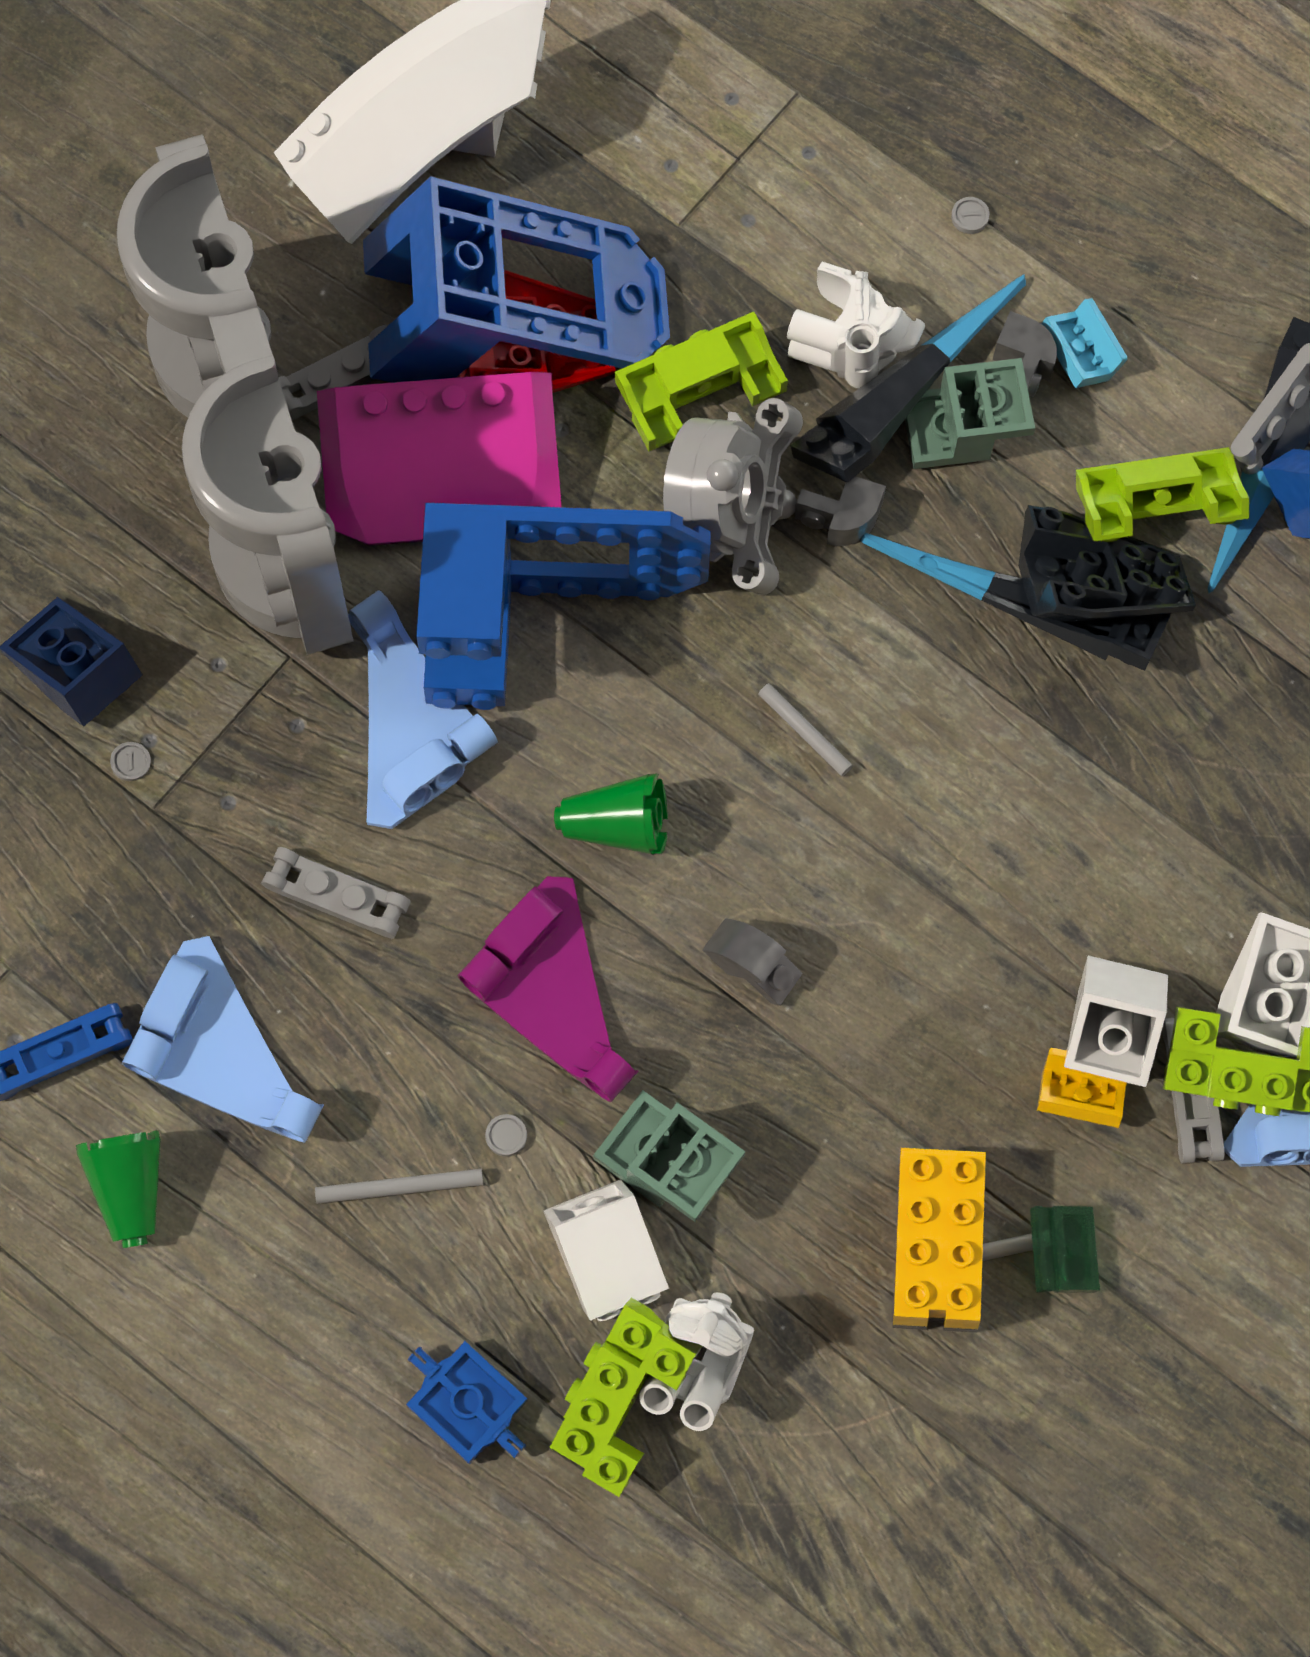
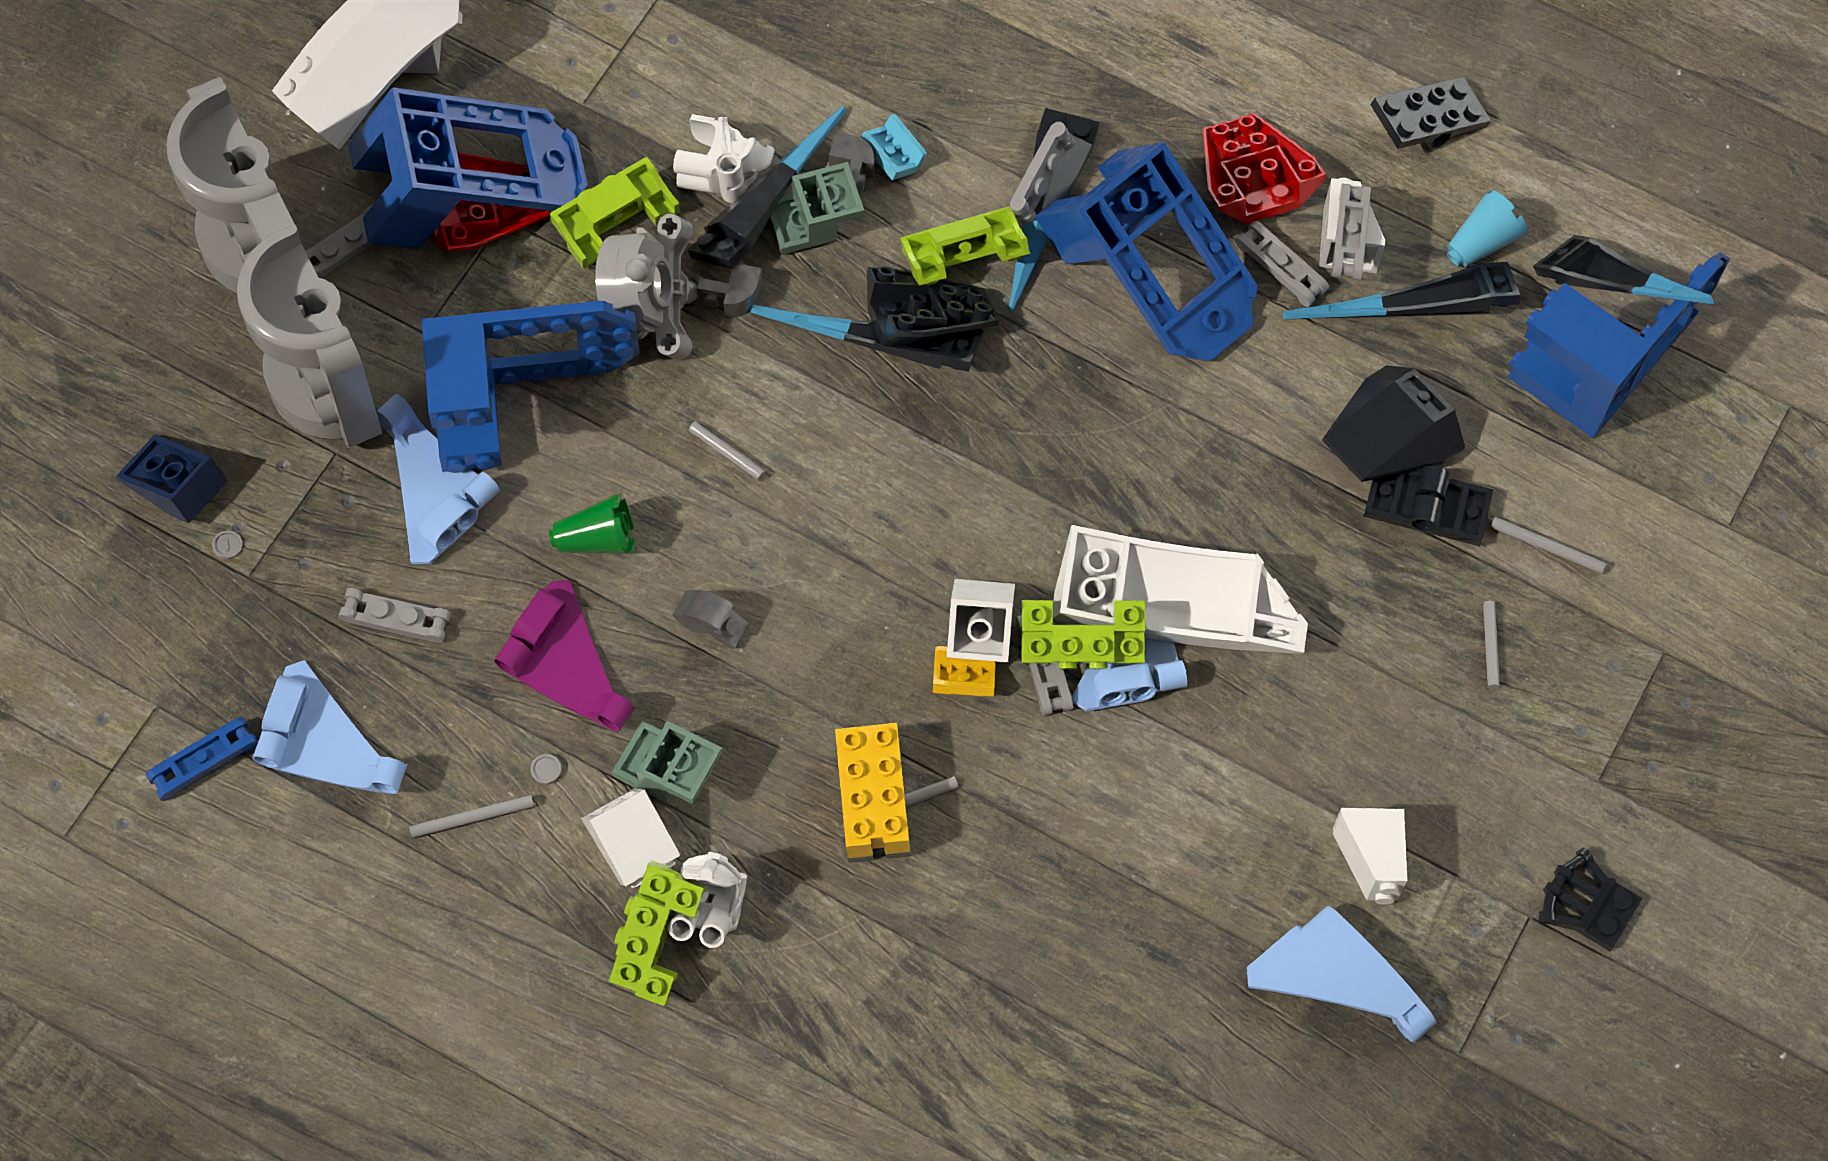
camera: 10 degrees left, 5 degrees down
green cone [76,1130,161,1248] -> none
dark pink slope [317,372,562,546] -> none
blue plate [406,1341,528,1465] -> none
light grey piece [951,197,990,234] -> none
clear green plate [1030,1206,1100,1293] -> none

